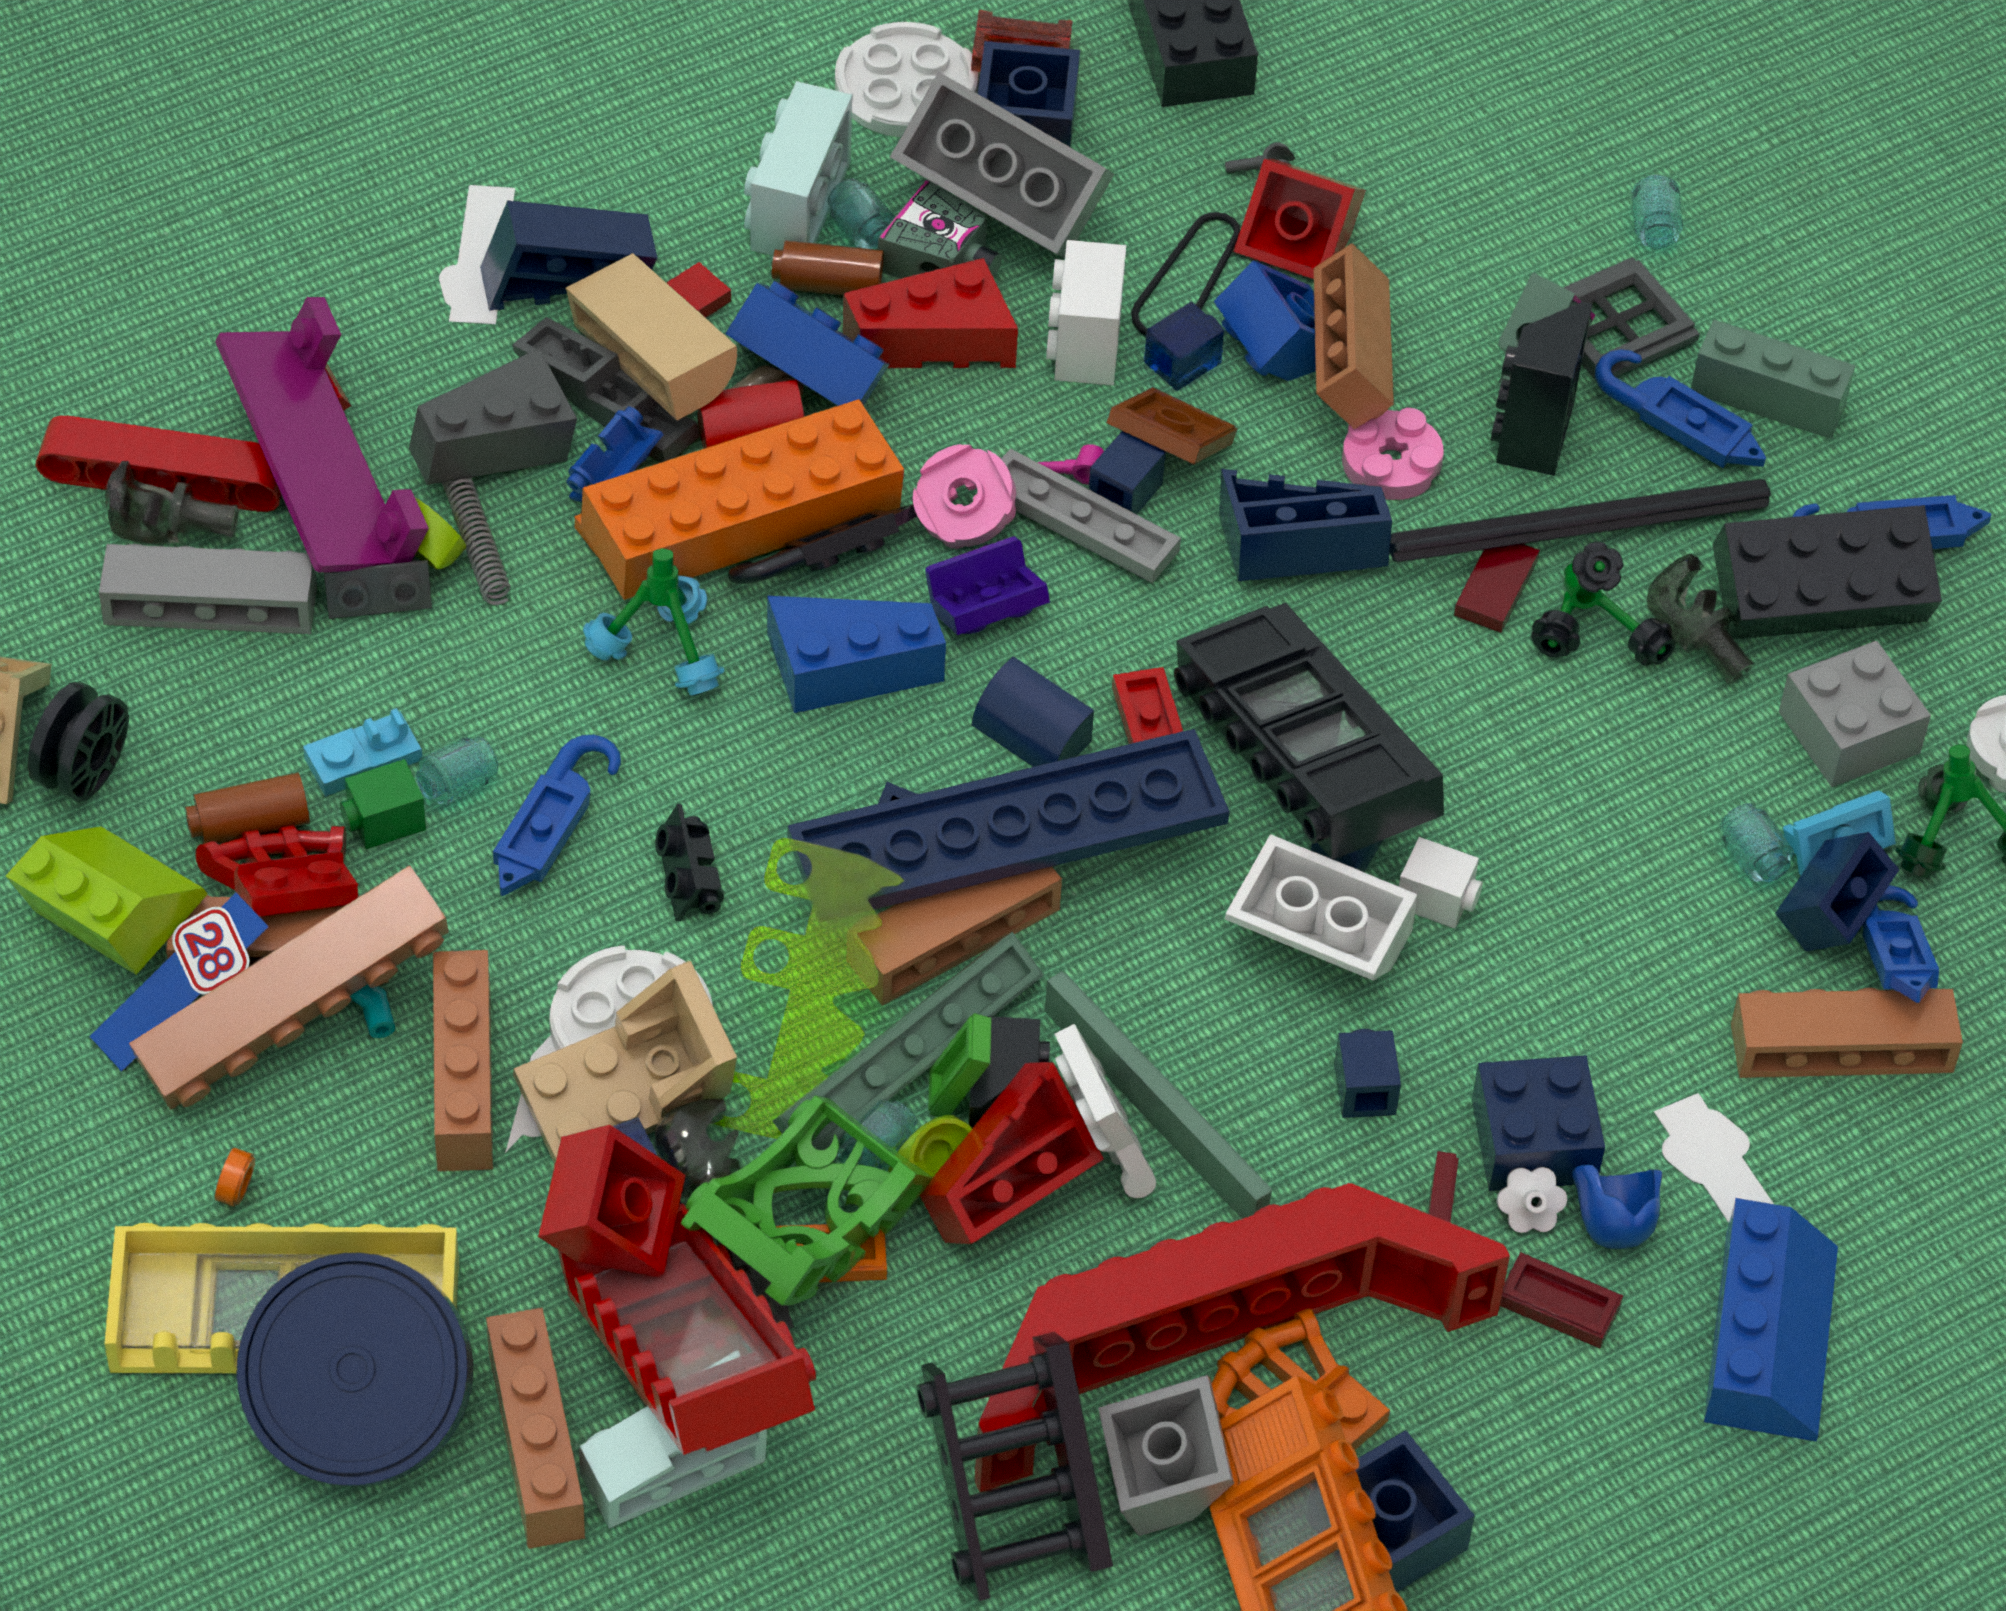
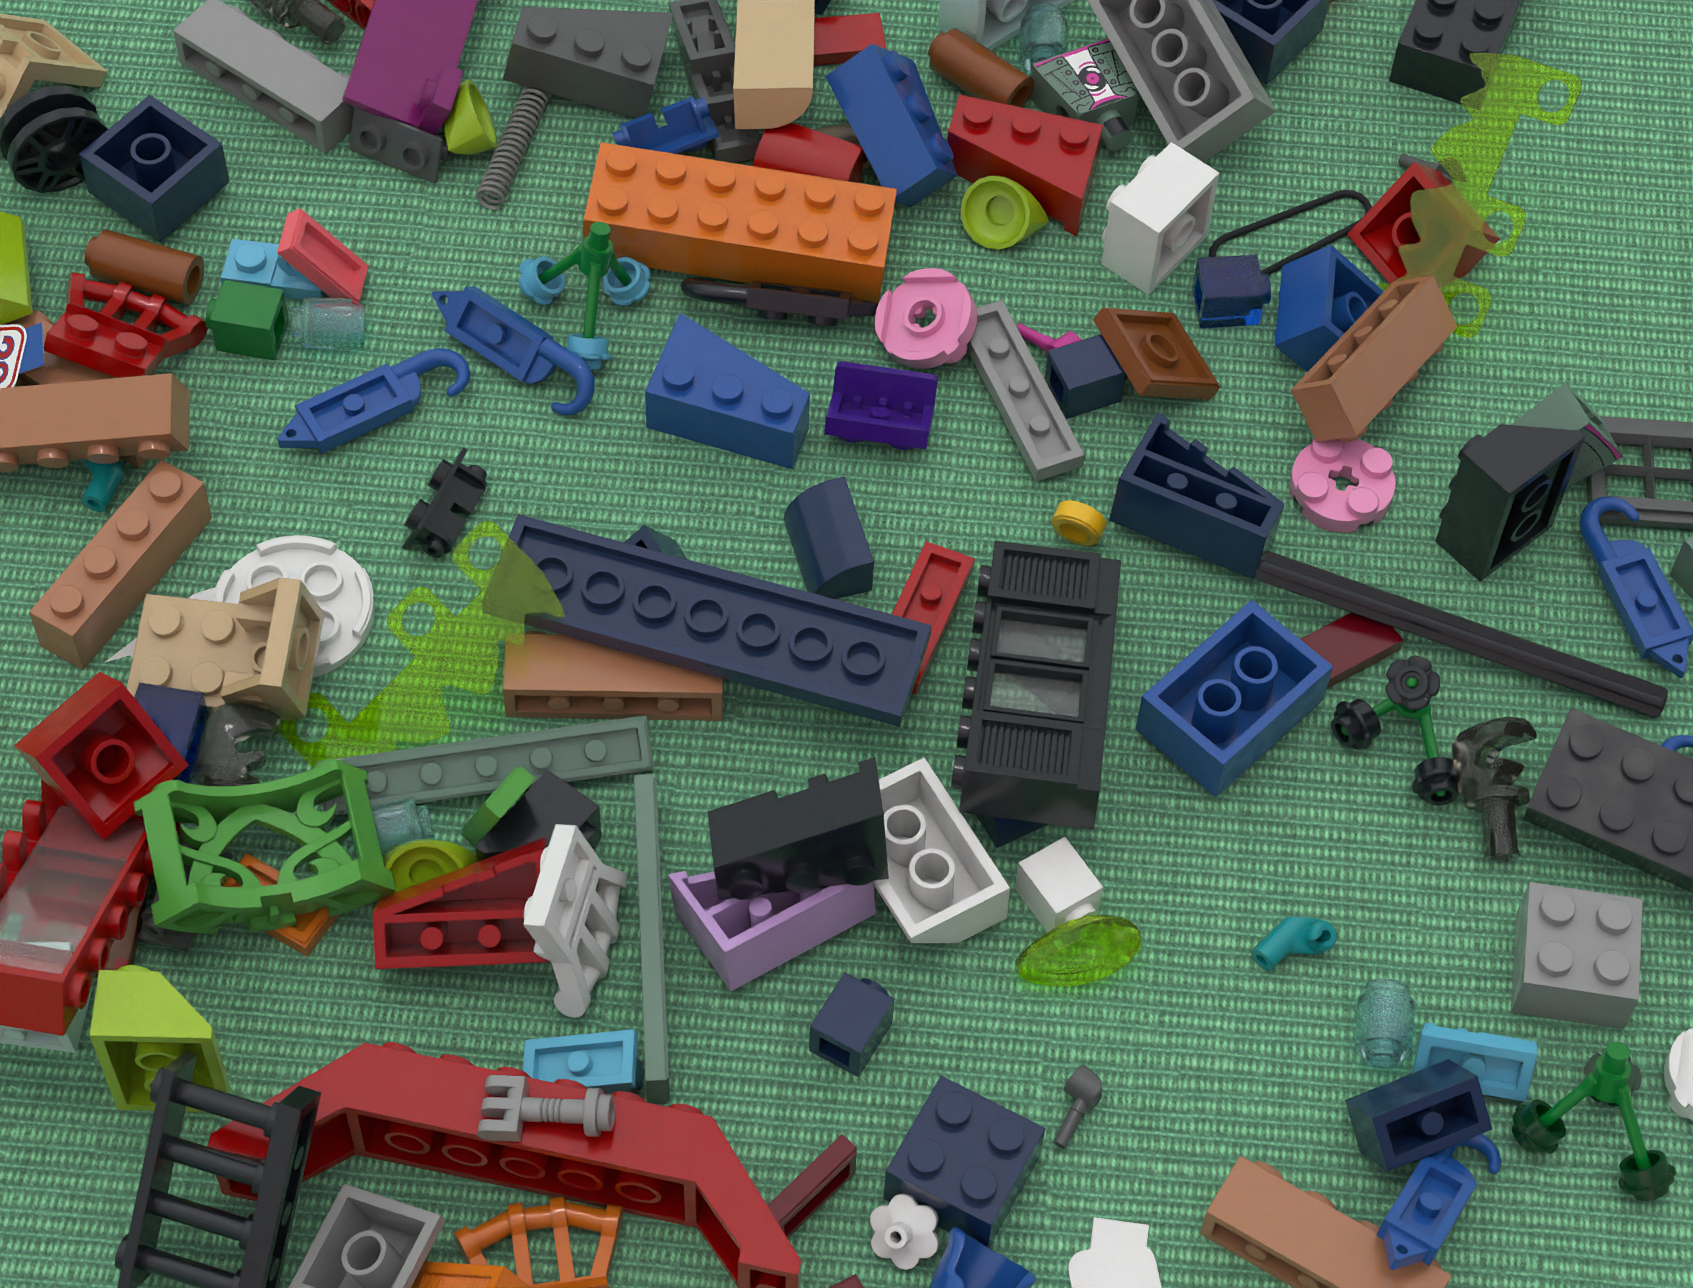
camera: 35 degrees right, 5 degrees up
none -> dark blue brick [79,95,230,242]
none -> lime slope [89,965,233,1112]
none -> coral tile [277,208,369,310]
none -> blue plate [432,286,595,415]
none -> light grey hinge [477,1075,615,1142]
none -> medium azure plate [522,1029,642,1094]
none -> lavender wedge [668,871,876,991]
none -> black wedge [708,757,889,900]
none -> lime piece [960,176,1049,250]
none -> clear neon green arm [1015,914,1142,987]
none -> yellow tile [1051,500,1107,546]
none -> dark grey hand [1053,1065,1103,1149]
none -> blue brick [1135,600,1333,797]
none -> teal arm [1251,917,1337,971]
none -> clear neon green piece [1377,53,1582,338]

